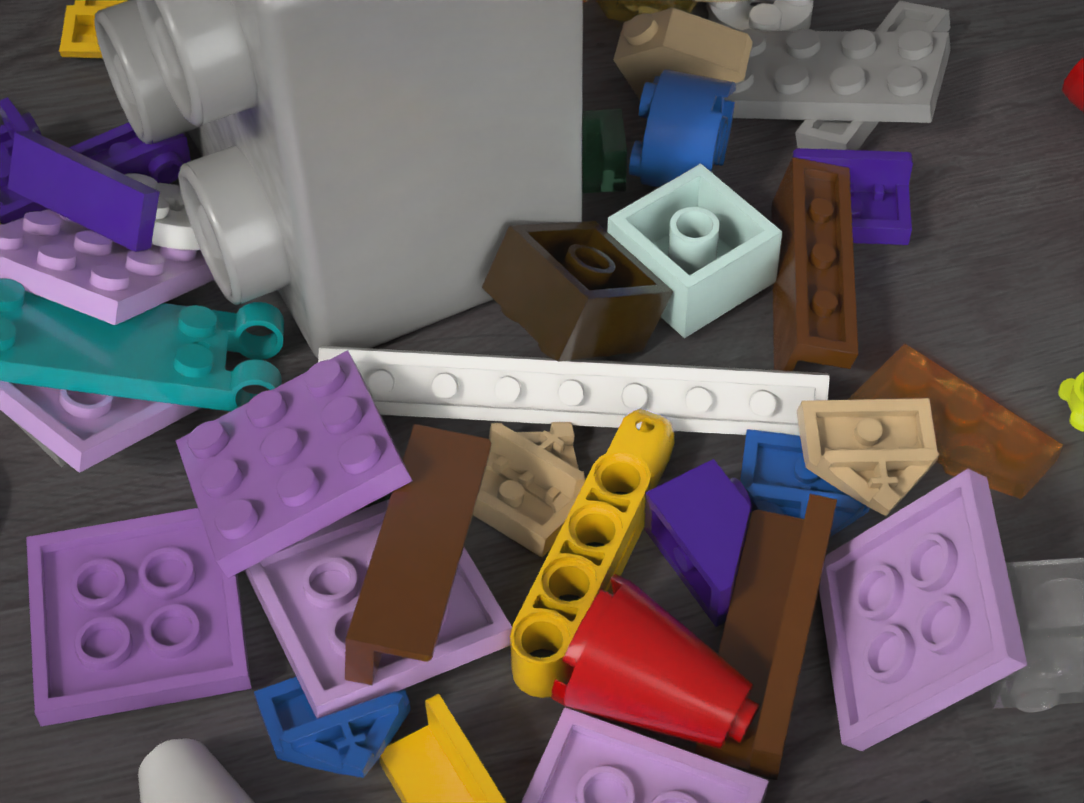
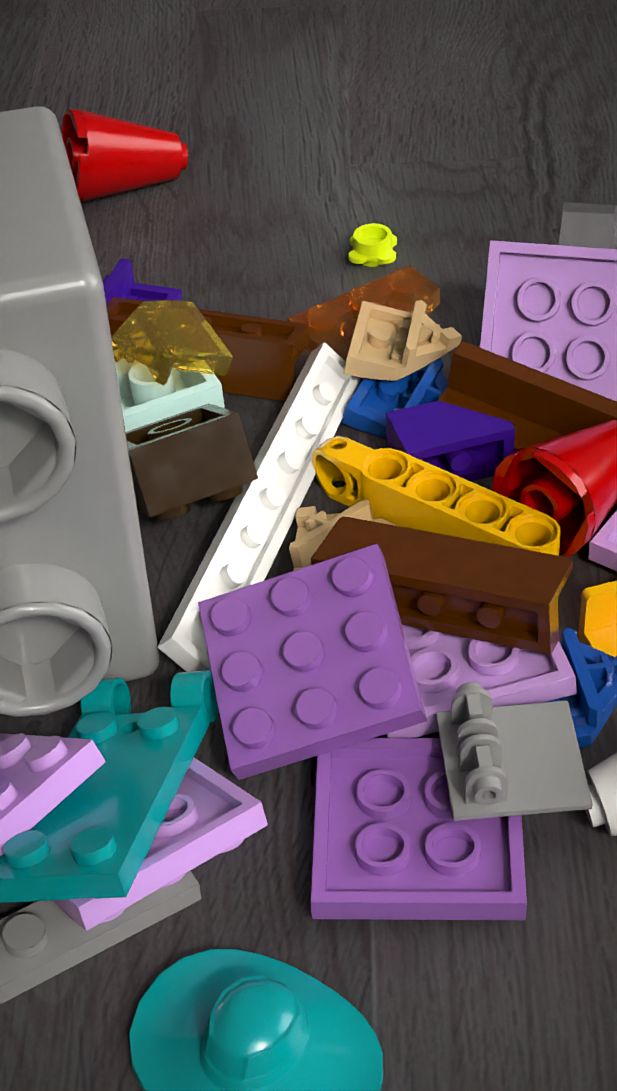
camera: 75 degrees left, 10 degrees down
none -> clear yellow slope [111,300,233,386]
none -> light grey hinge [436,682,593,821]

